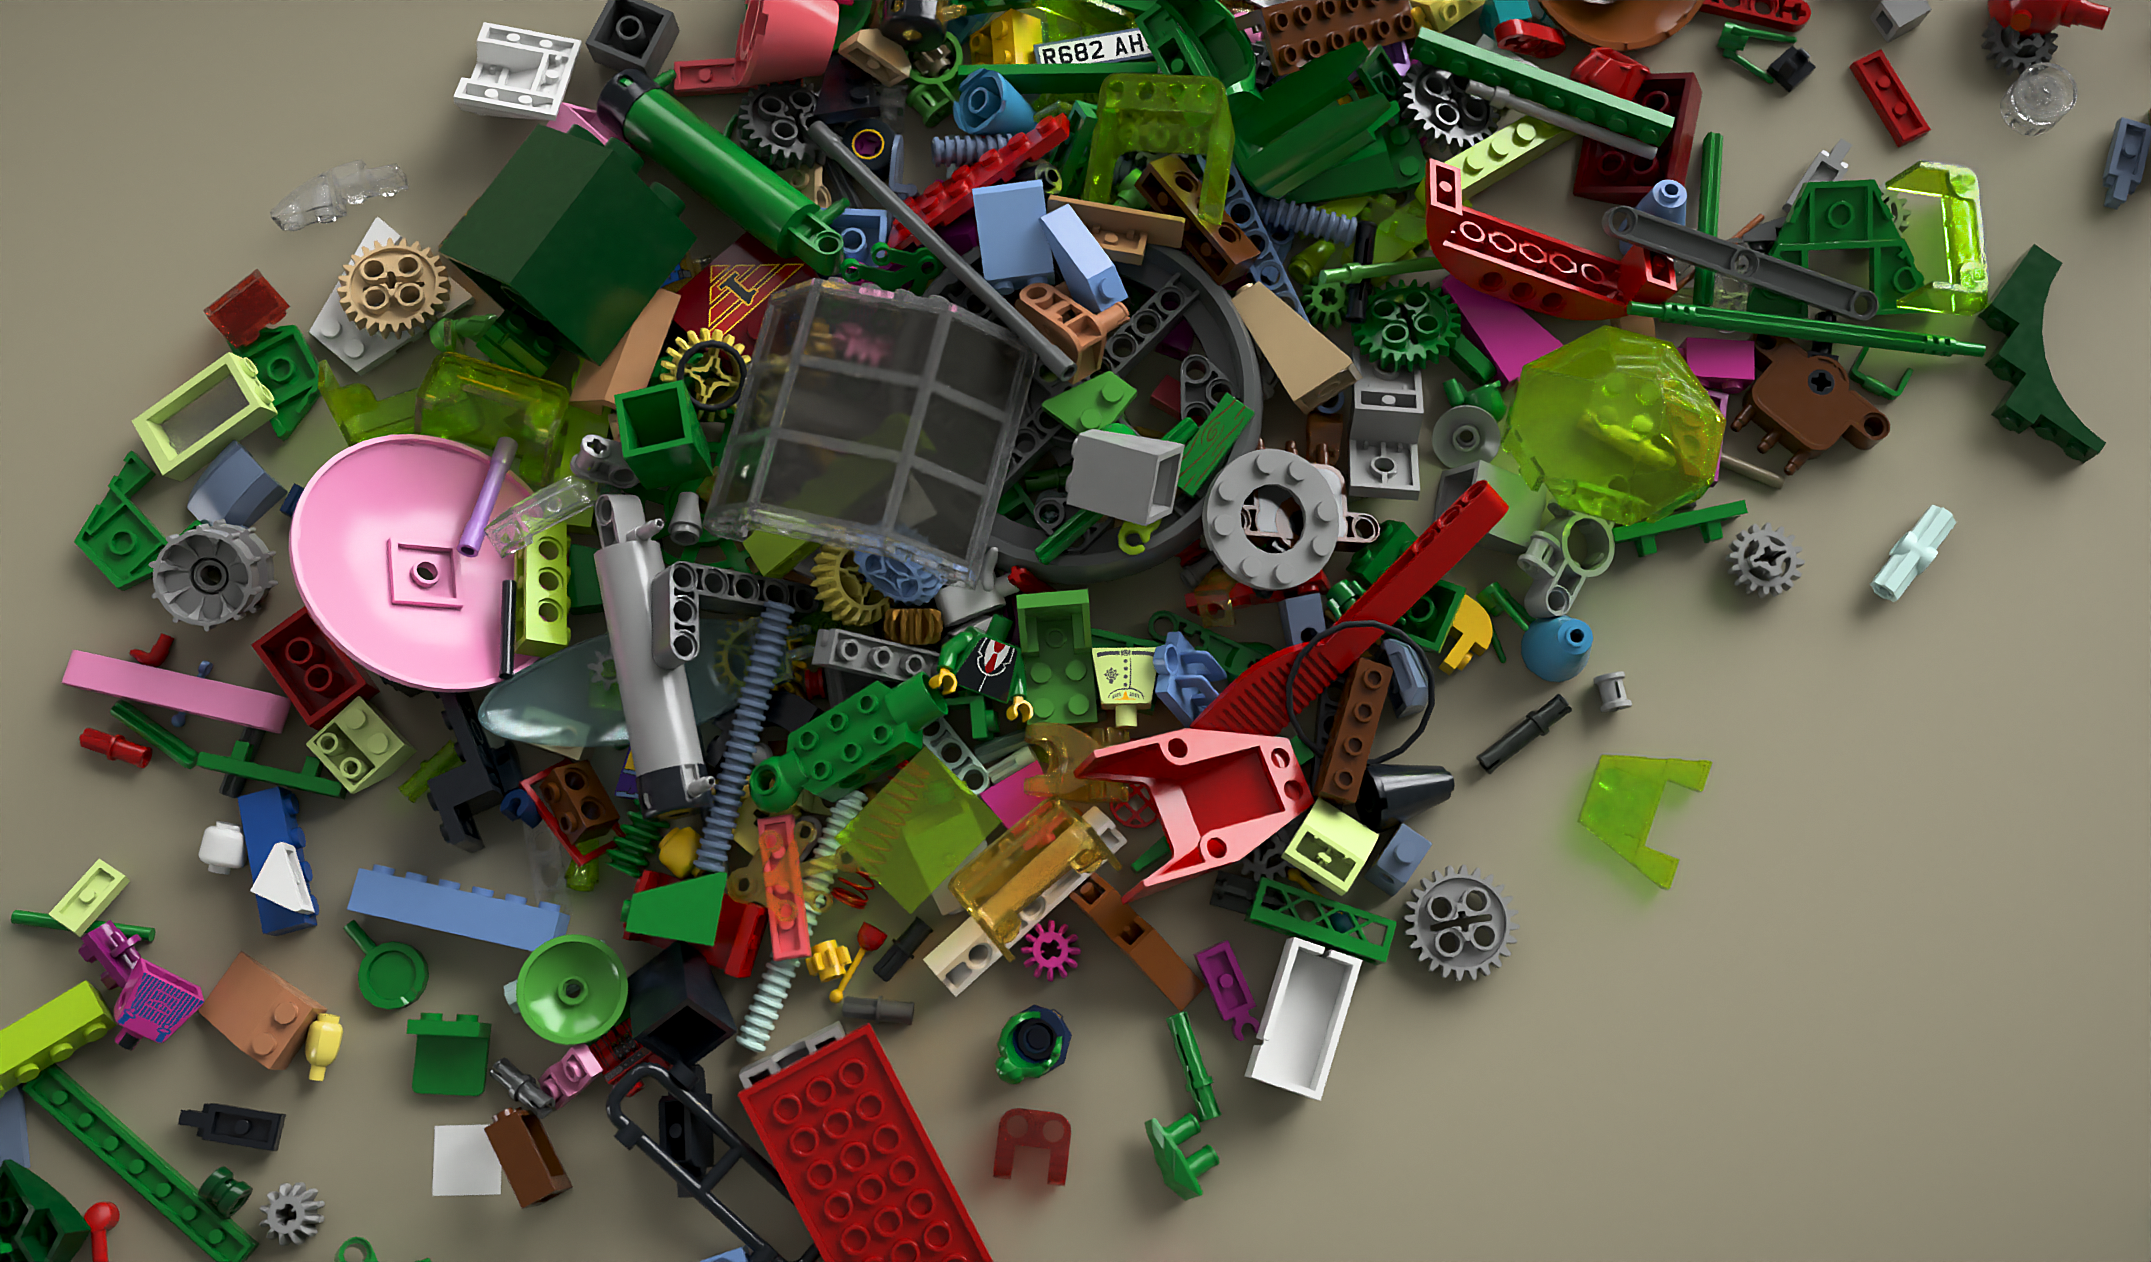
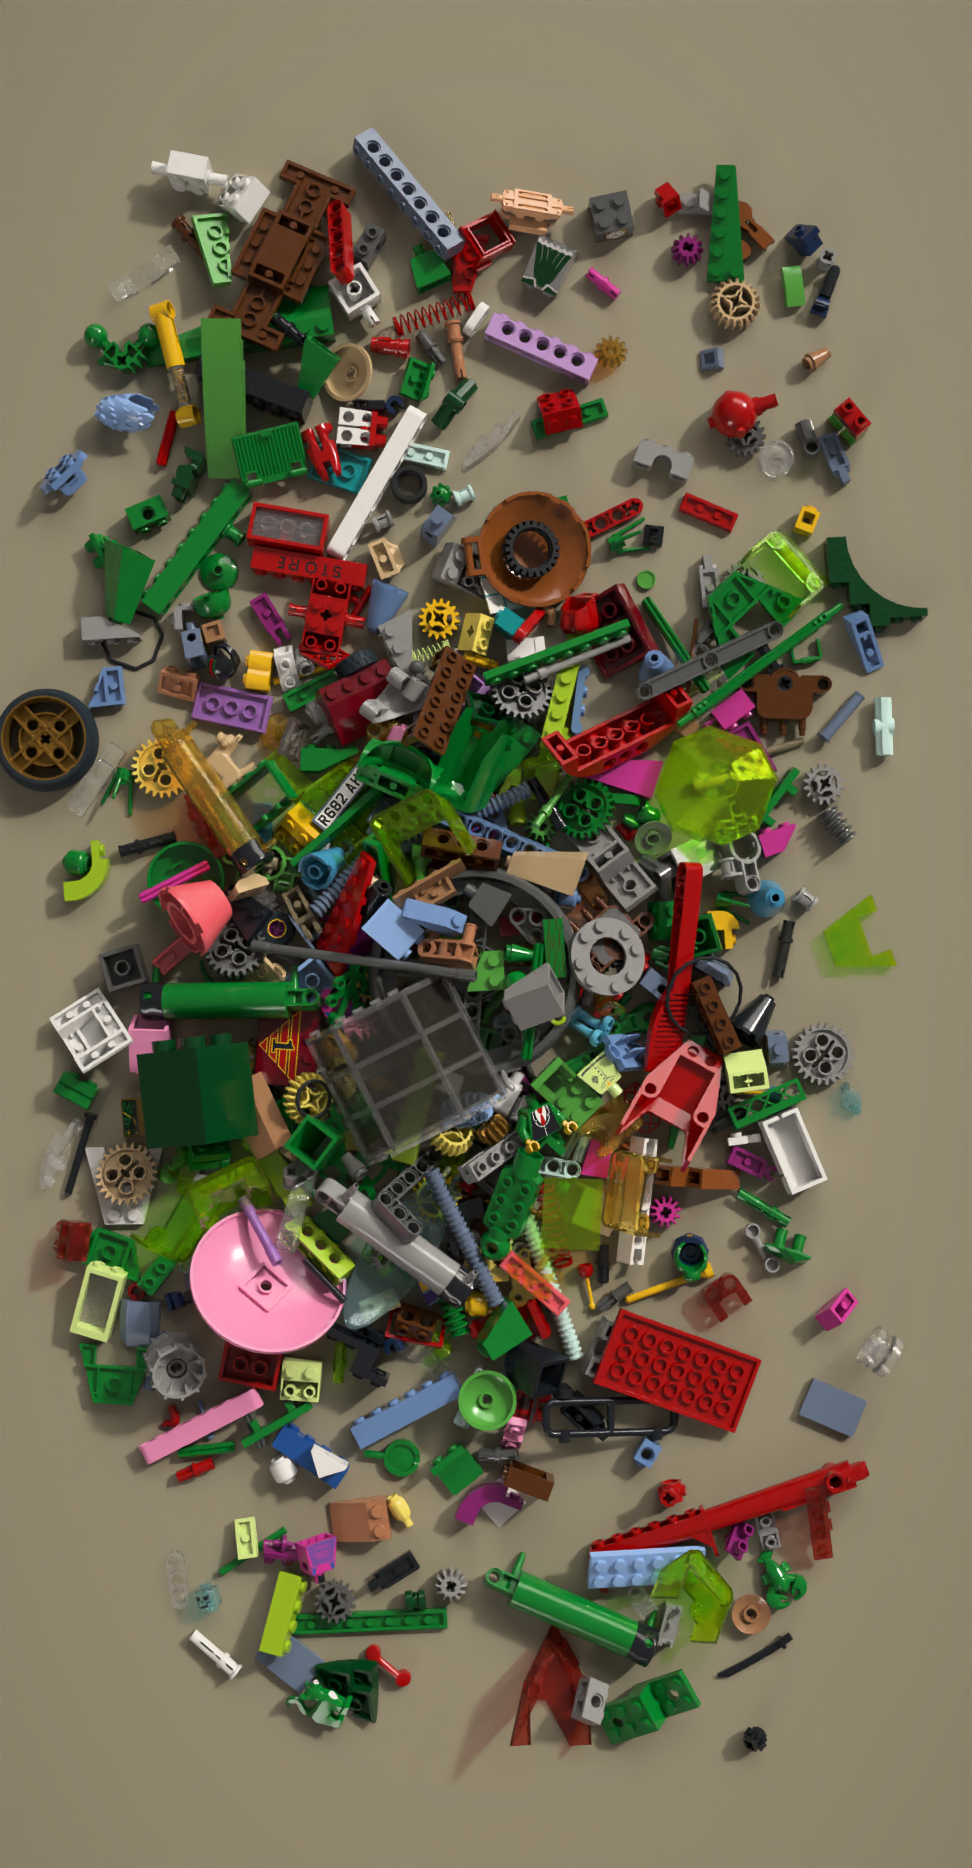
camera: 40 degrees left, 10 degrees up
yellow gear [805,940,852,983] -> none
red axle [1008,565,1057,594] -> none
none -> green brick [53,1070,101,1110]
none -> black bar [65,1112,98,1196]
none -> red bush [128,1282,146,1300]
none -> green brick [136,1251,179,1296]
none -> dark tan hinge [282,885,323,940]
none -> dark grey gear [314,1578,357,1624]
none -> magenta arch [455,1482,523,1526]
none -> dark grey torso [462,882,512,927]
none -> green cone [504,943,533,963]
none -> medium nougat arm [540,605,556,627]
none -> medium blue head [554,887,582,910]
none -> medium azure piece [567,1005,615,1047]
none -> medium blue plate [570,665,590,736]
none -> green arm [612,992,632,1018]
none -> red animal [616,822,637,841]
none -> yellow piece [625,1262,715,1304]
none -> bright green piece [637,570,656,590]
none -> dark grey piece [638,853,677,902]
none -> white plate [726,1132,761,1146]
none -> light grey bar [744,1223,780,1273]
none -> dark pink slope [757,822,796,859]
none -> yellow brick [792,505,821,538]
none -> dark grey piece [795,419,821,461]
none -> dark grey piece [816,806,857,849]
none -> sand blue pin [817,691,865,743]
none -> clear light blue piece [840,1082,862,1116]
none -> medium blue slope [843,610,885,674]

